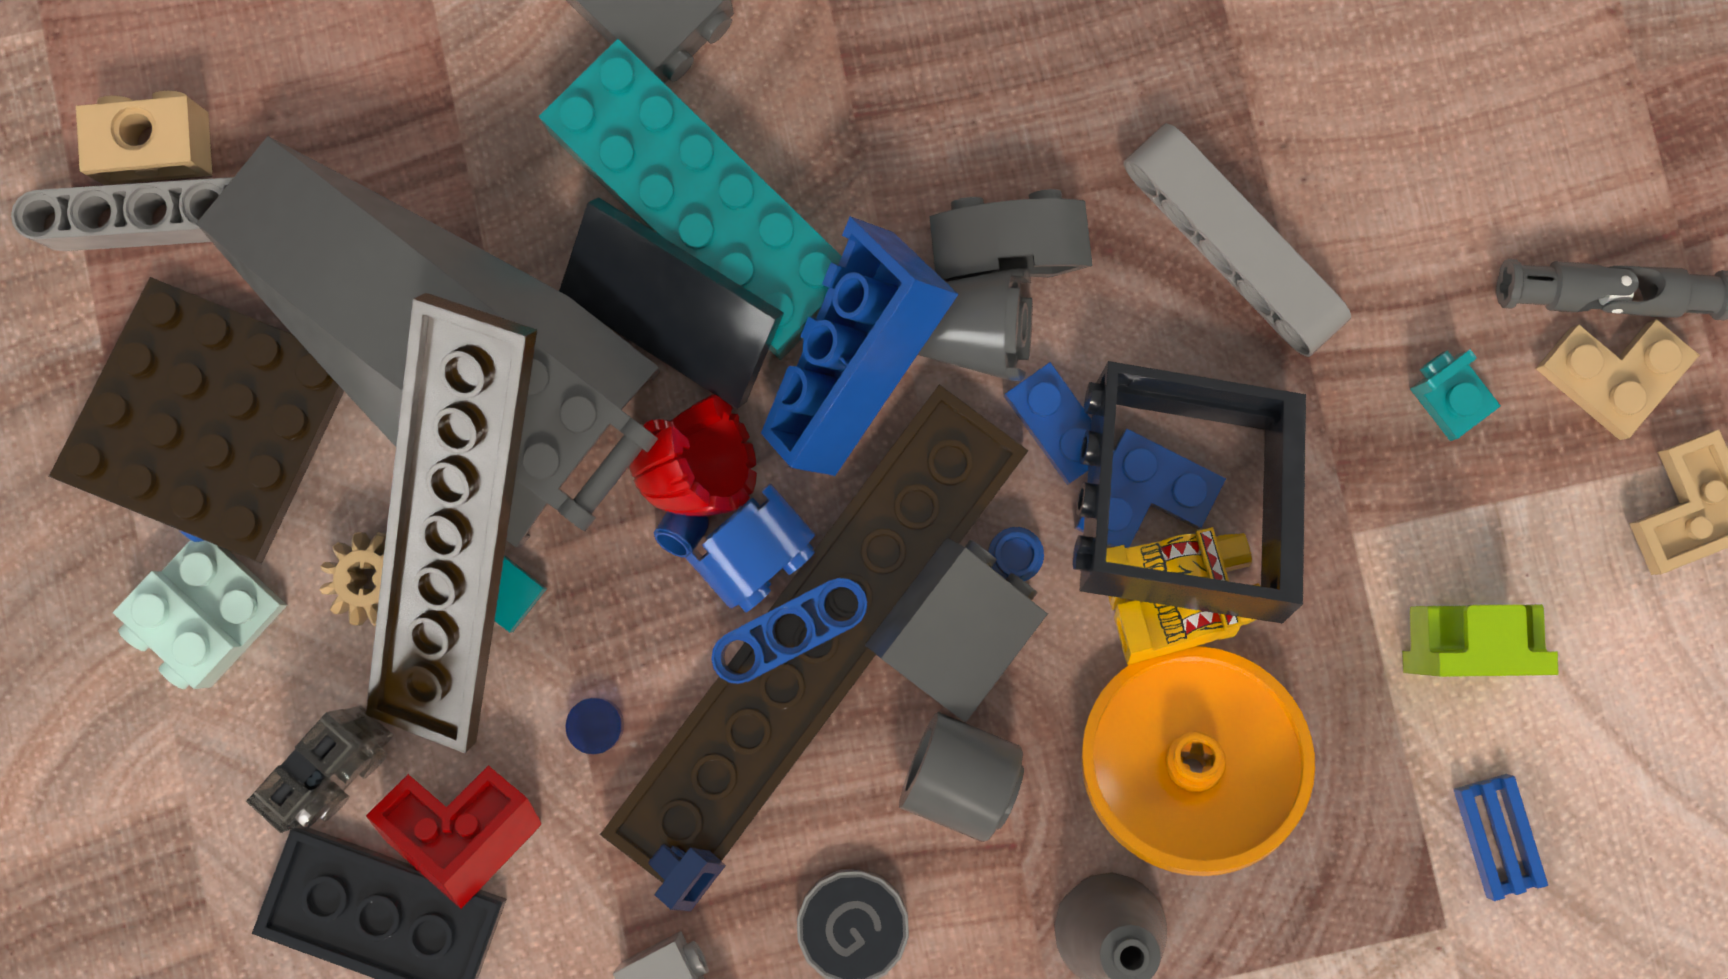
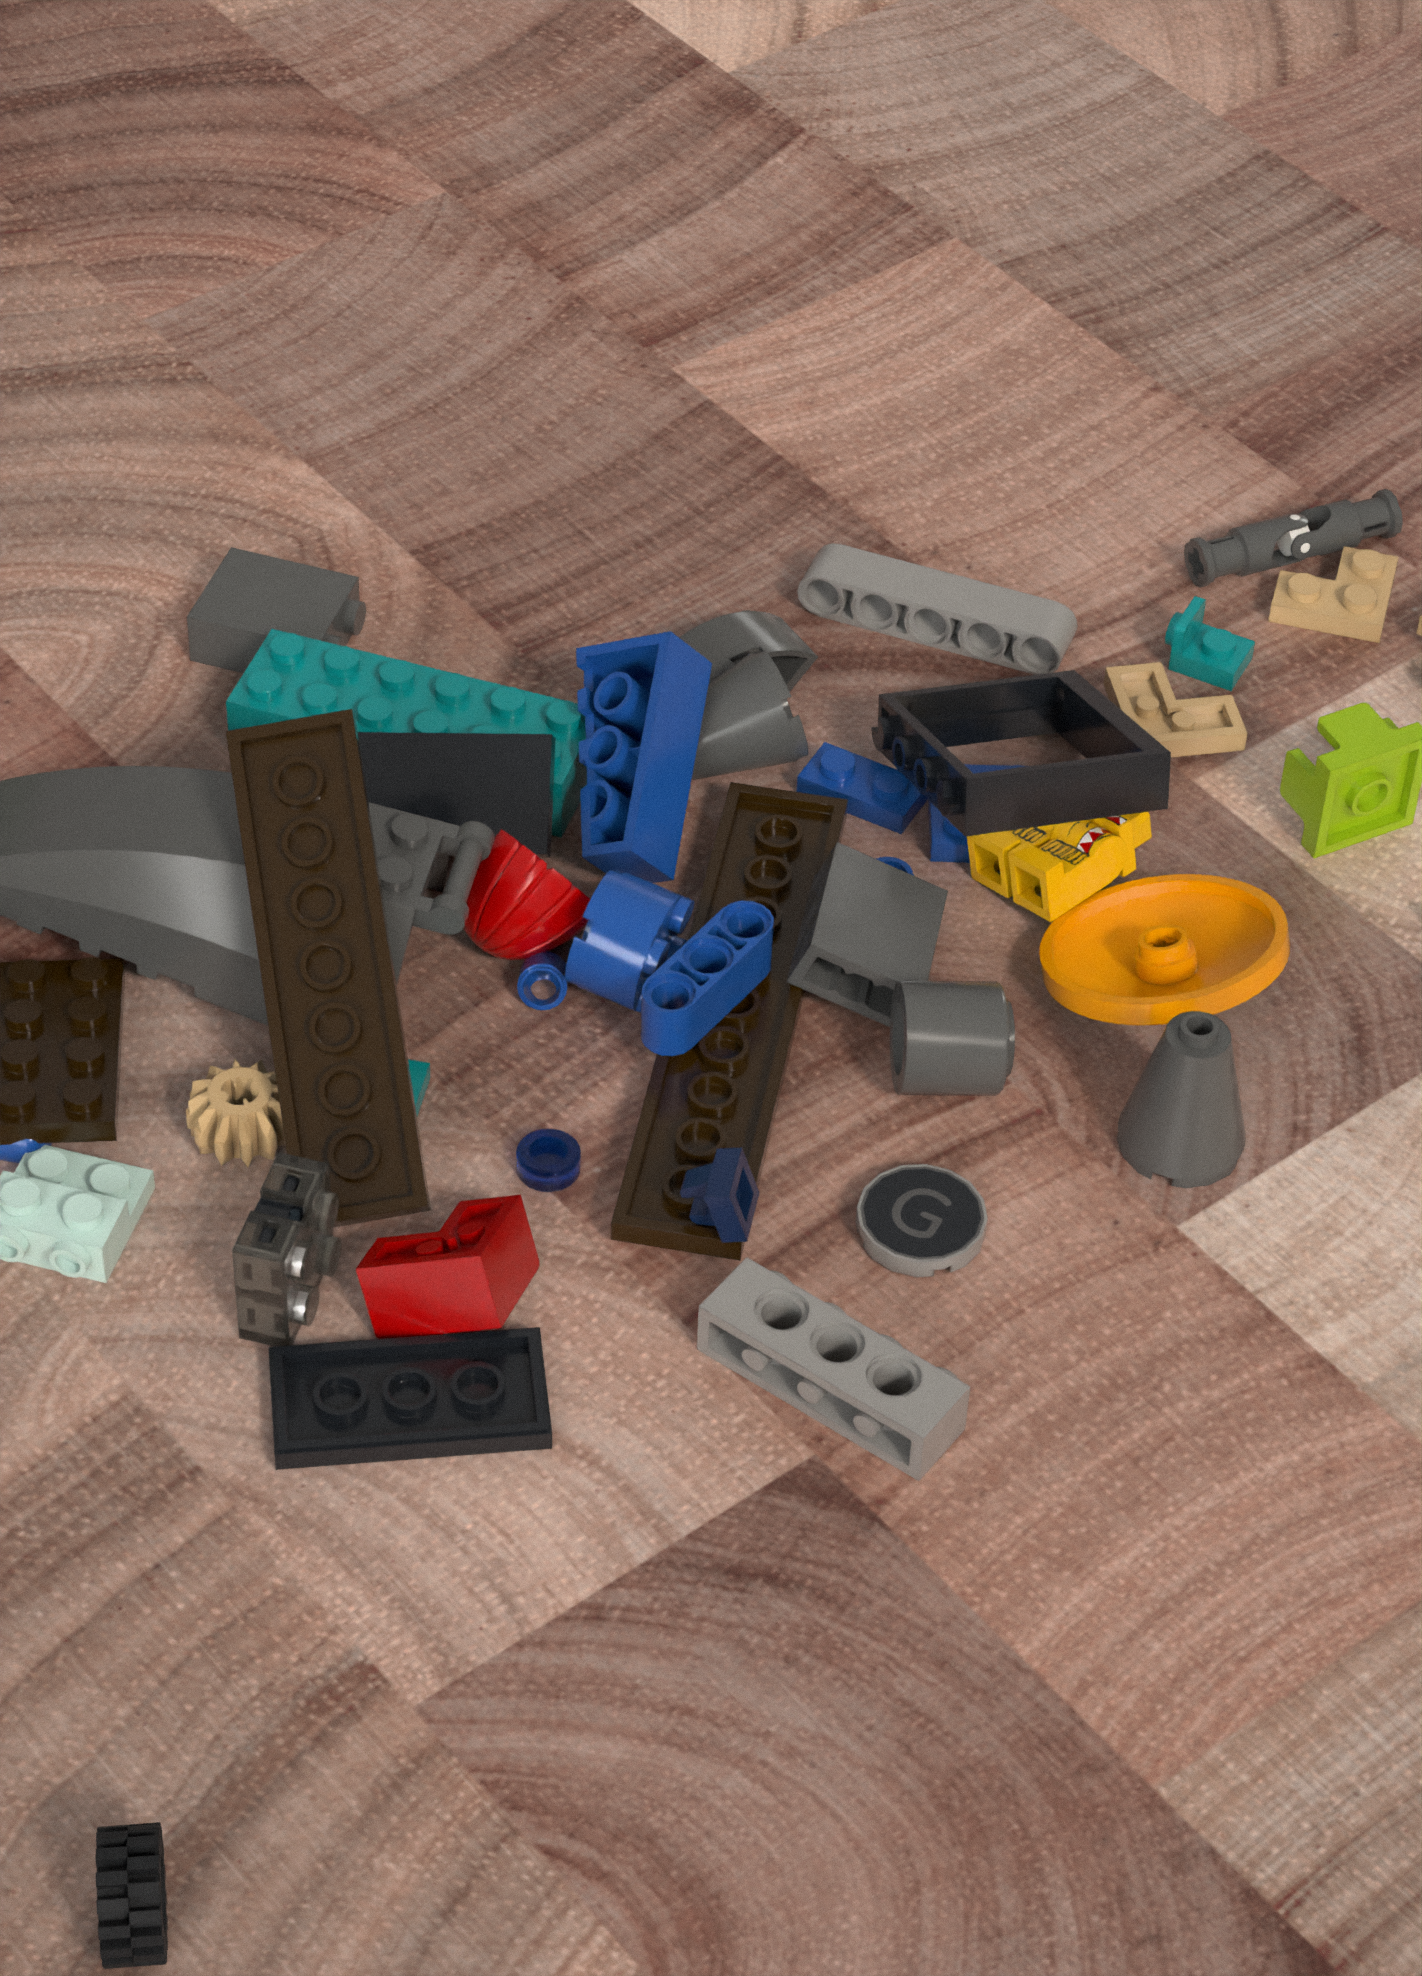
camera: 30 degrees left, 40 degrees down
none -> tan plate [1103,662,1247,757]

